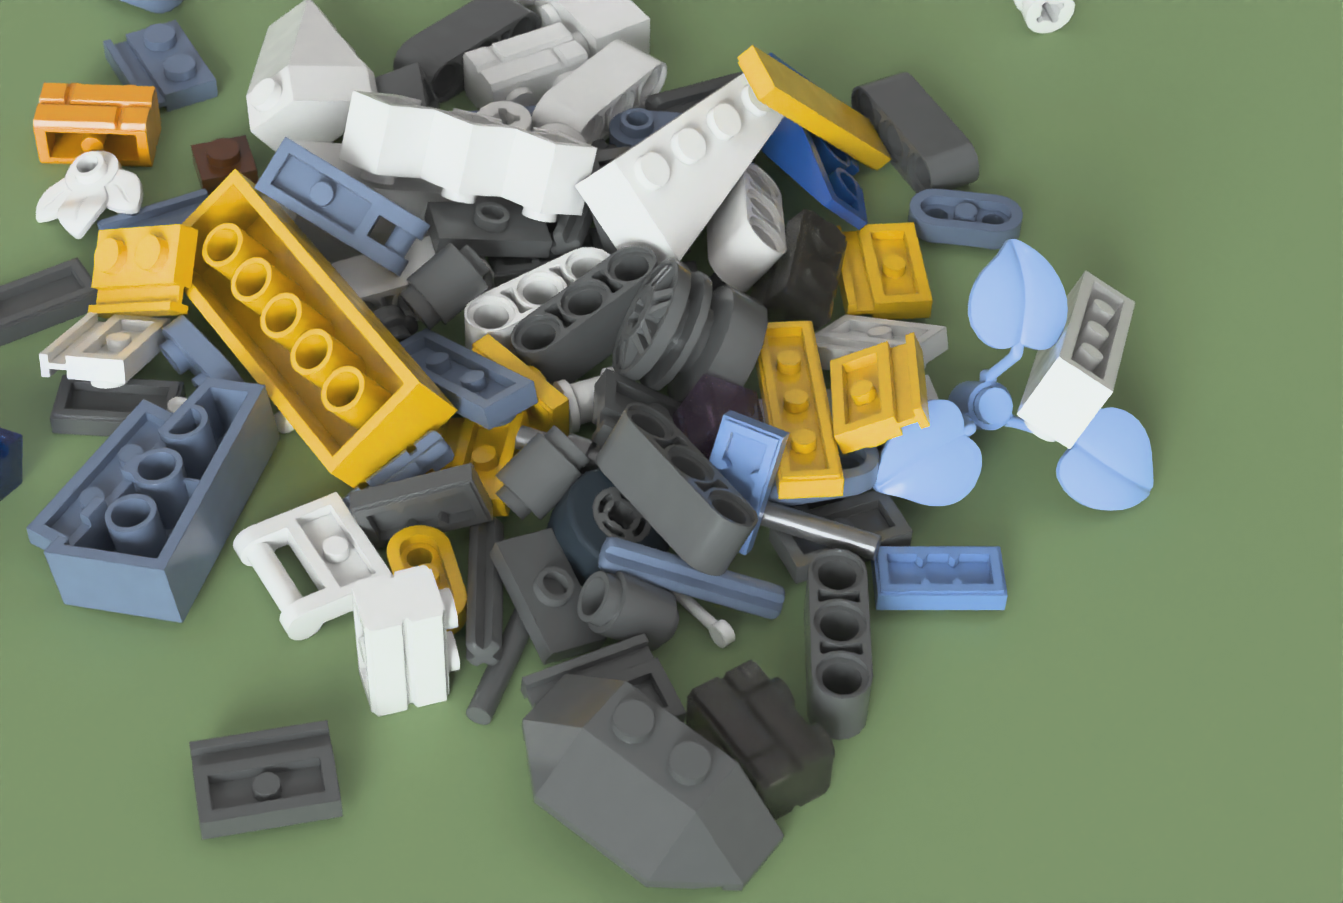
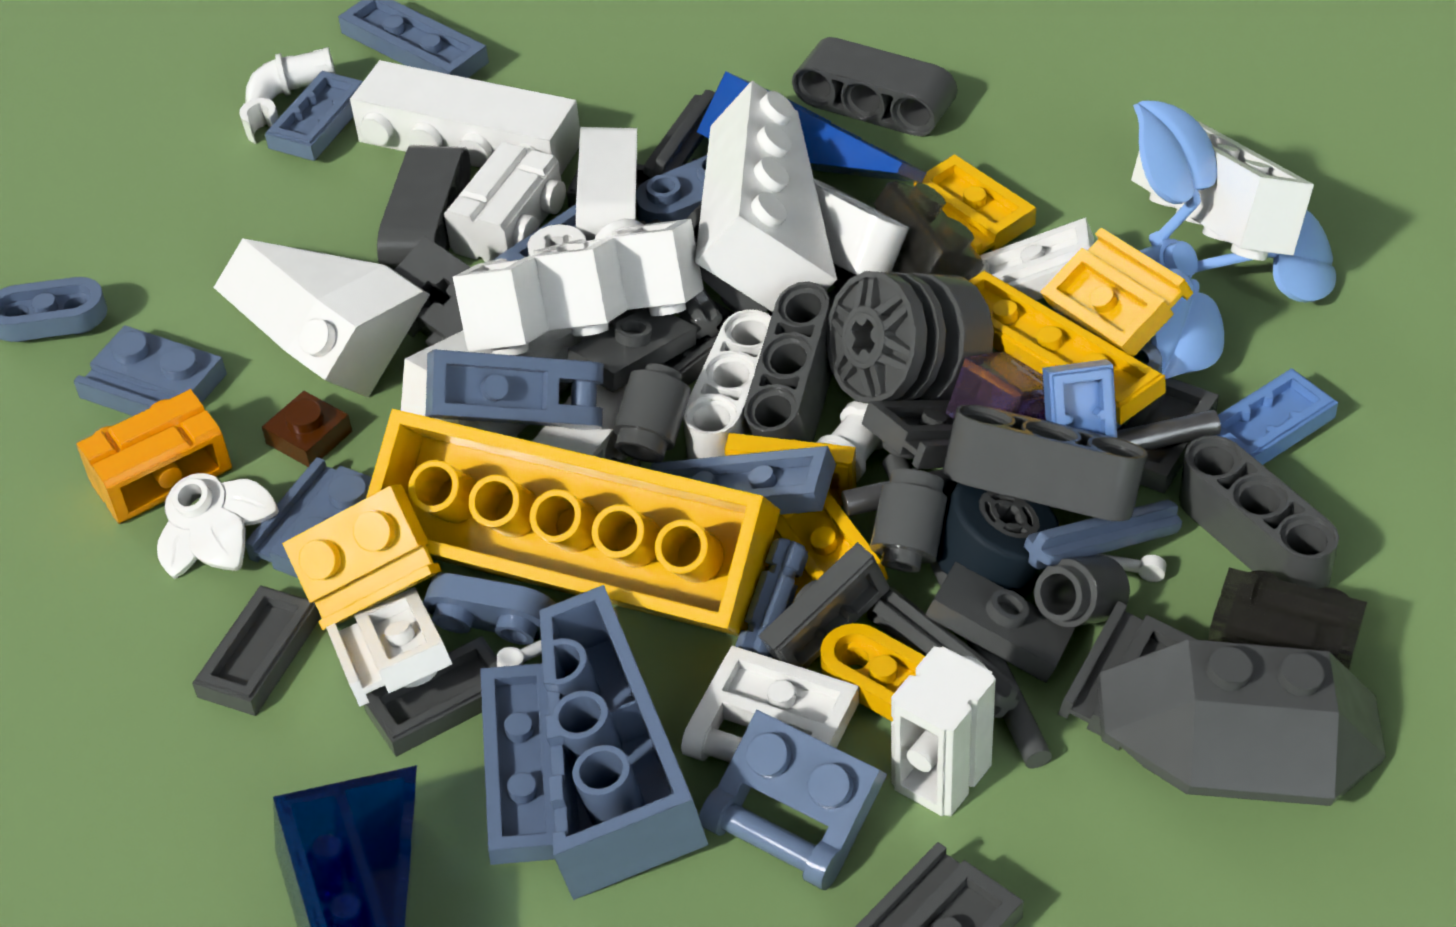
camera: 30 degrees left, 0 degrees up
yellow tile [737,45,892,171] -> none
sand blue plate [908,188,1023,250] -> none
none -> sand blue plate [699,709,887,890]

